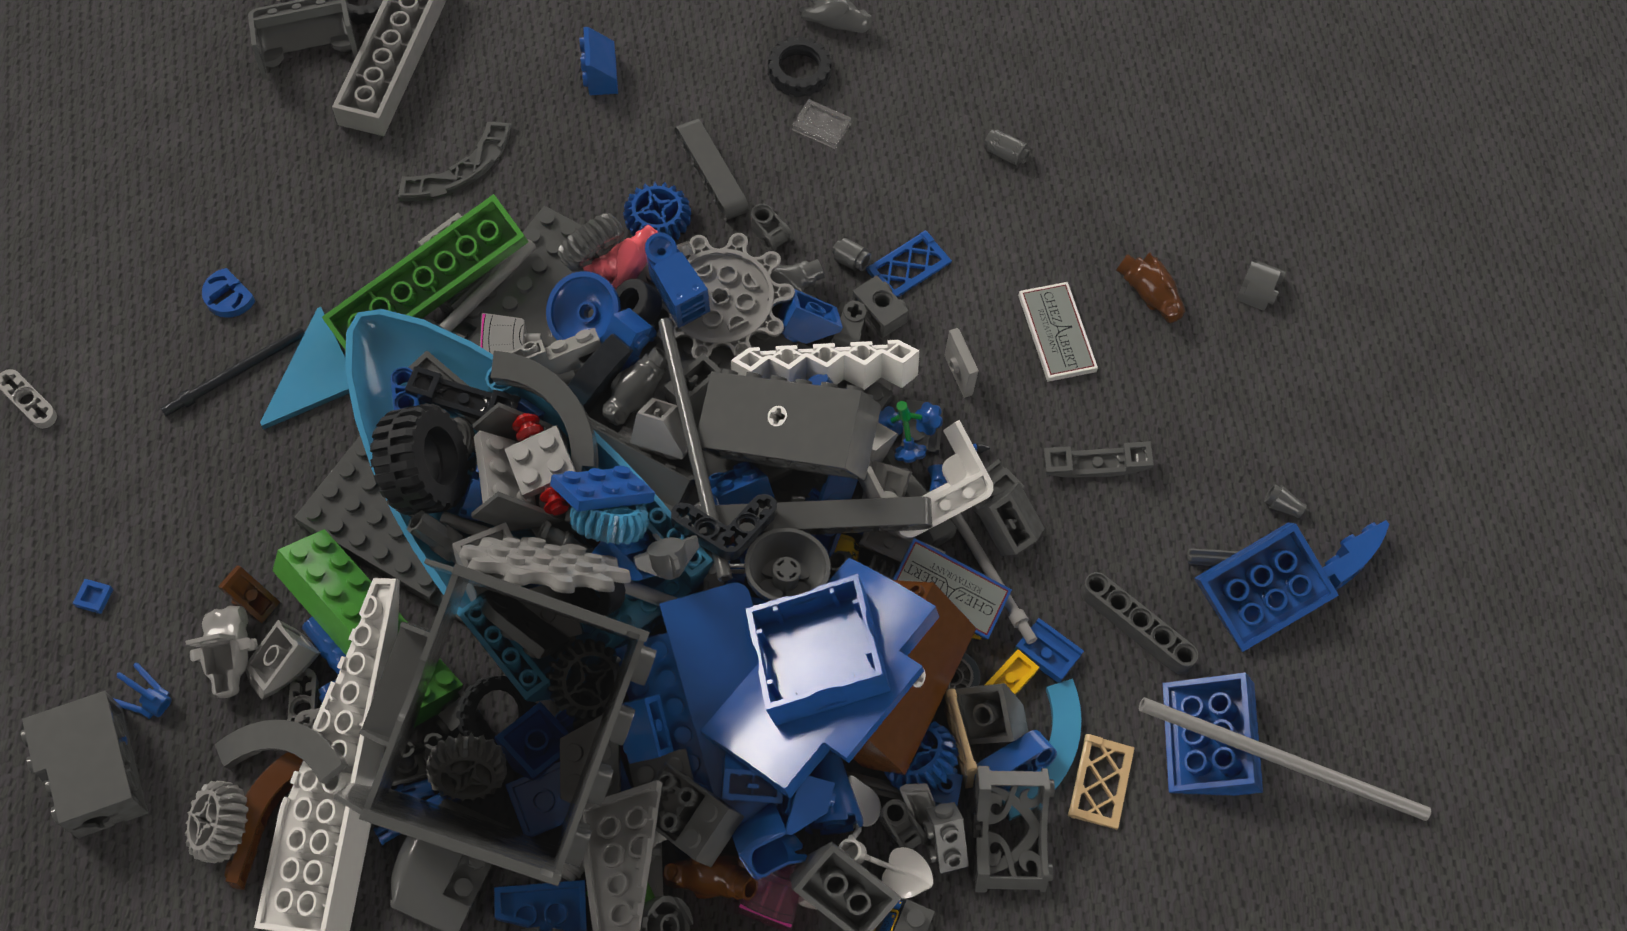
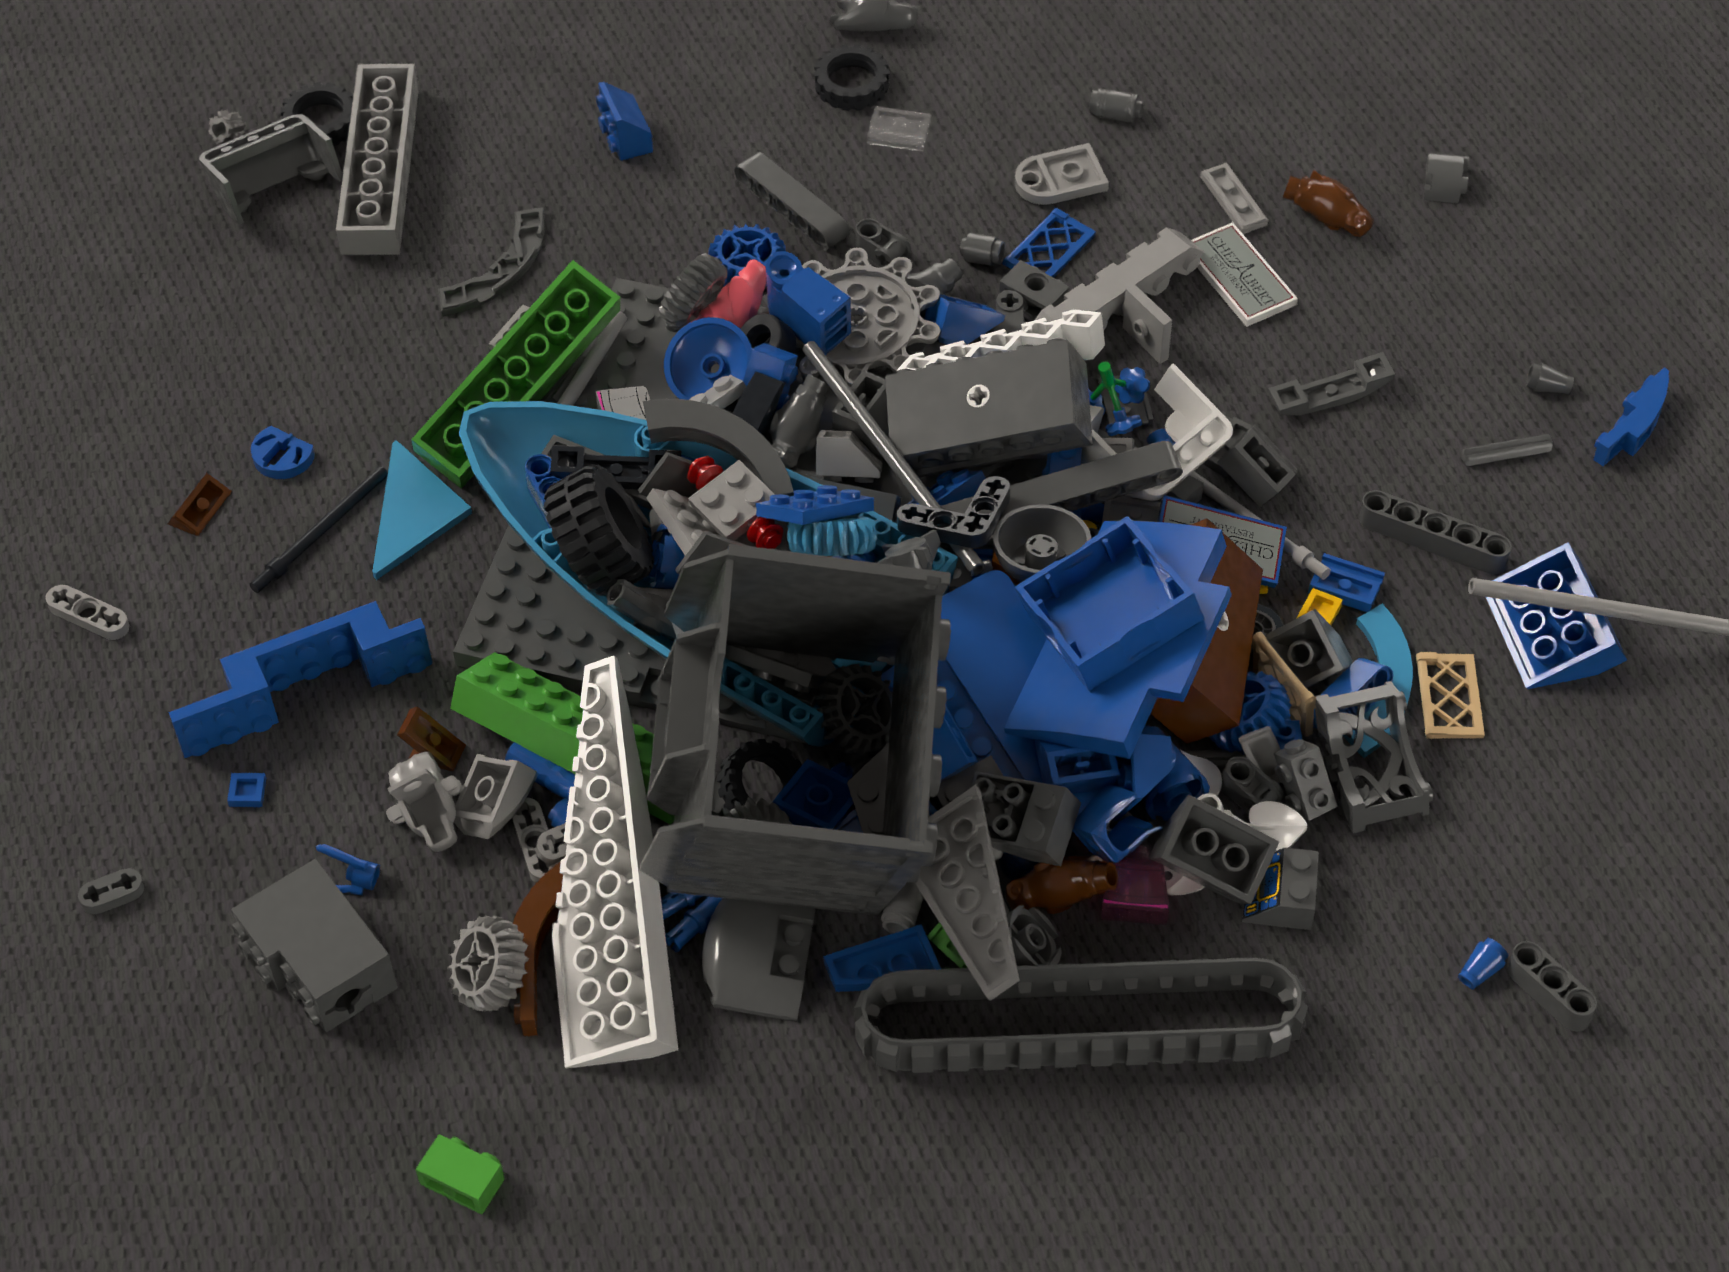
camera: 10 degrees left, 10 degrees down
dark grey tile [215,720,348,784] -> none
blue slope [1194,523,1339,652] -> none
none -> reddish brown slope [168,473,232,536]
none -> blue bracket [168,601,433,758]
none -> light grey plate [1015,143,1109,205]
none -> light grey brick [1035,227,1205,331]
none -> light grey tile [1201,163,1268,234]

